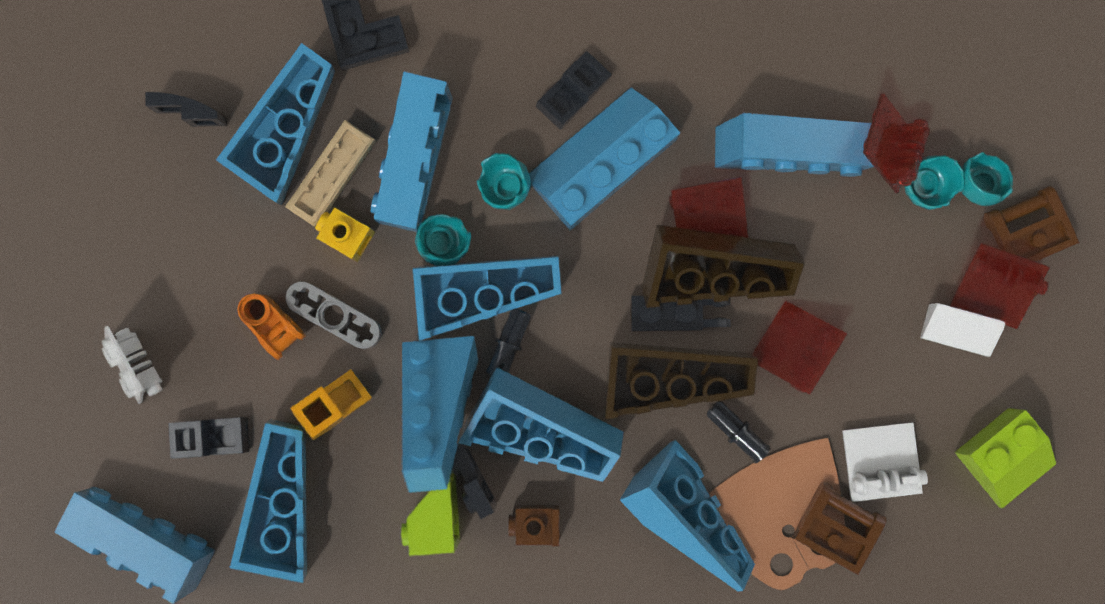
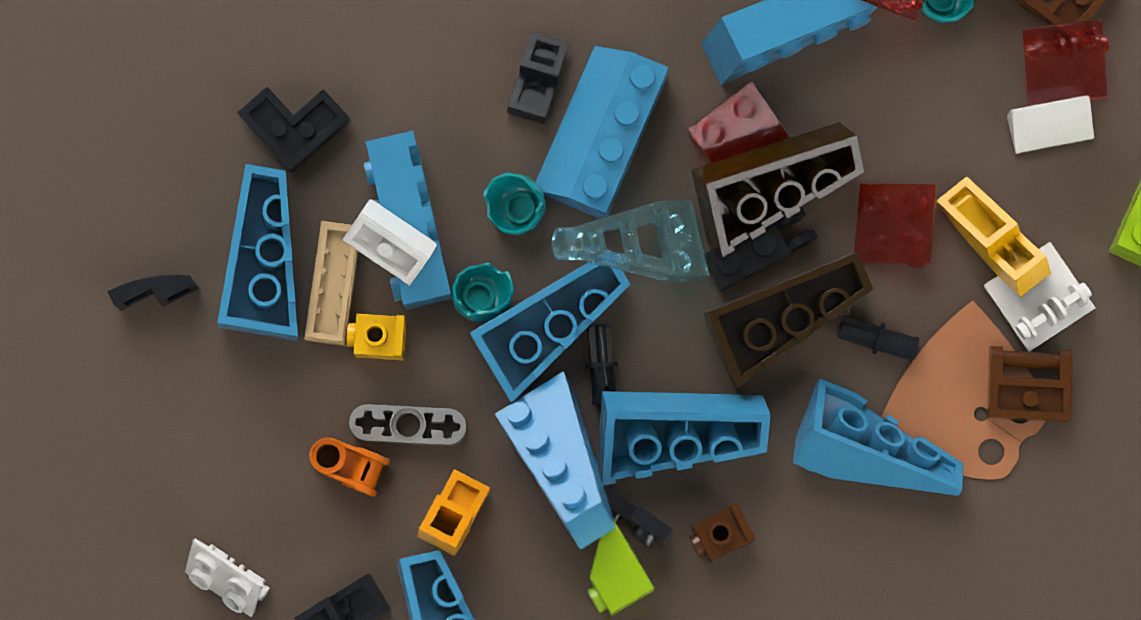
camera: 20 degrees left, 5 degrees down
none -> white slope [342,200,437,286]
none -> clear light blue plate [552,200,709,282]
none -> yellow slope [936,177,1051,298]

